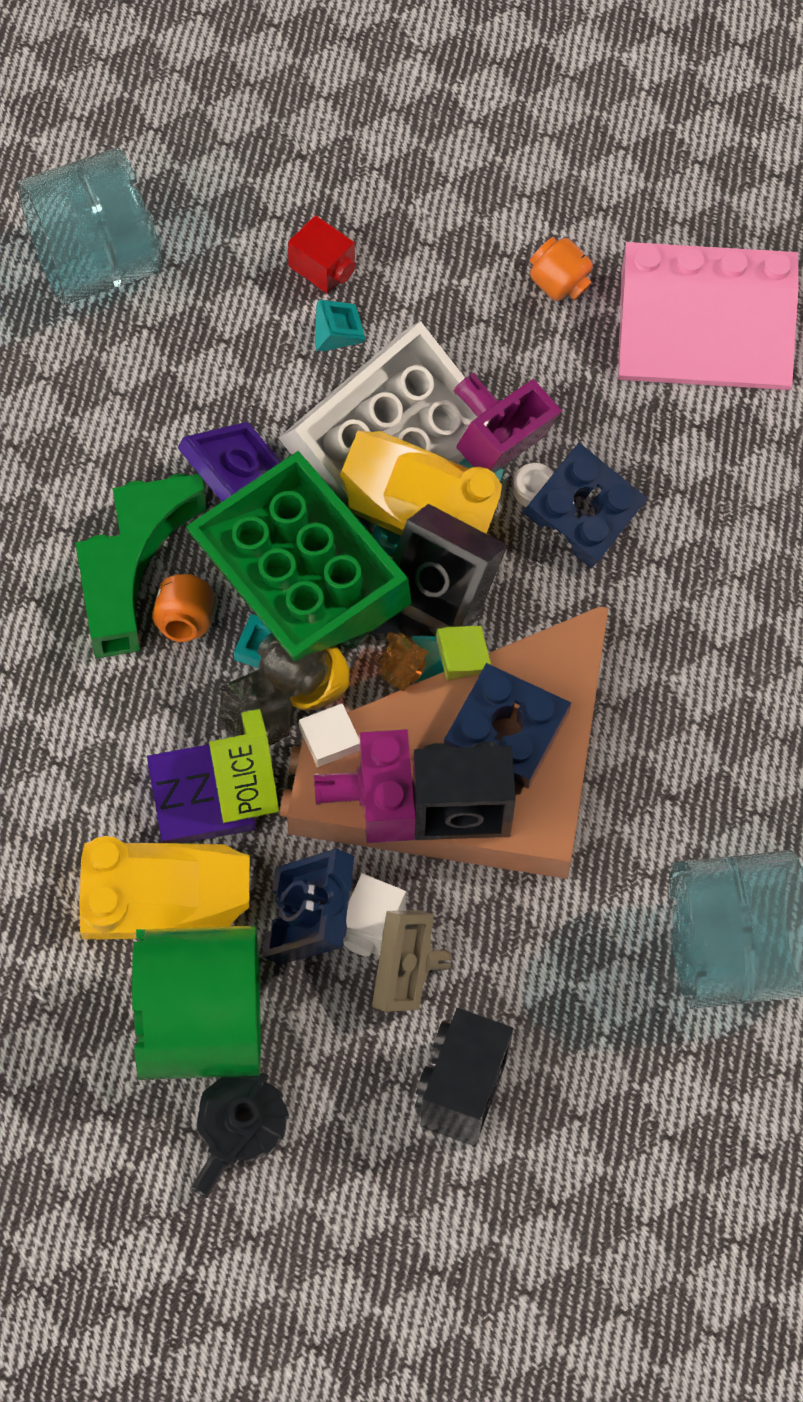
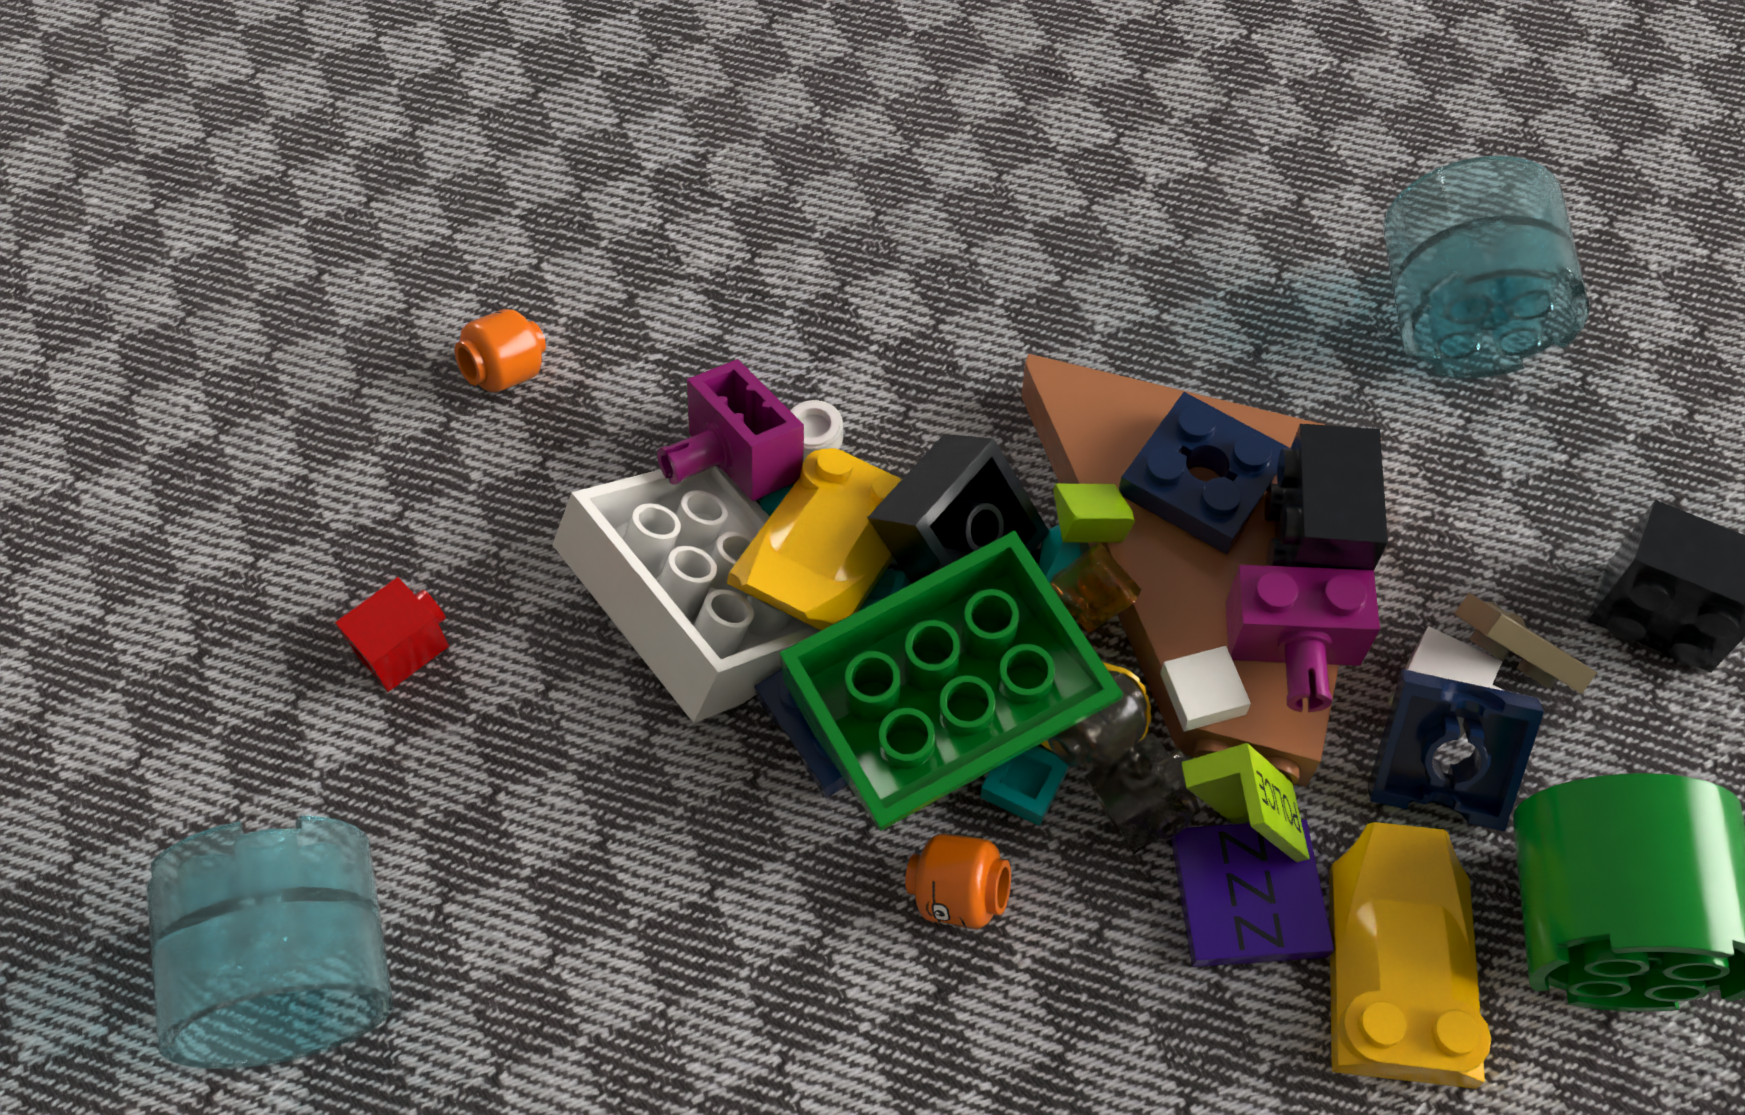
camera: 80 degrees left, 5 degrees down
green arch [75,473,207,659] -> none
dark purple tile [178,422,282,502] -> none
teal slope [315,299,366,352] -> none
dark blue brick [522,442,648,569] -> none
bright pink slope [618,242,799,390] -> none

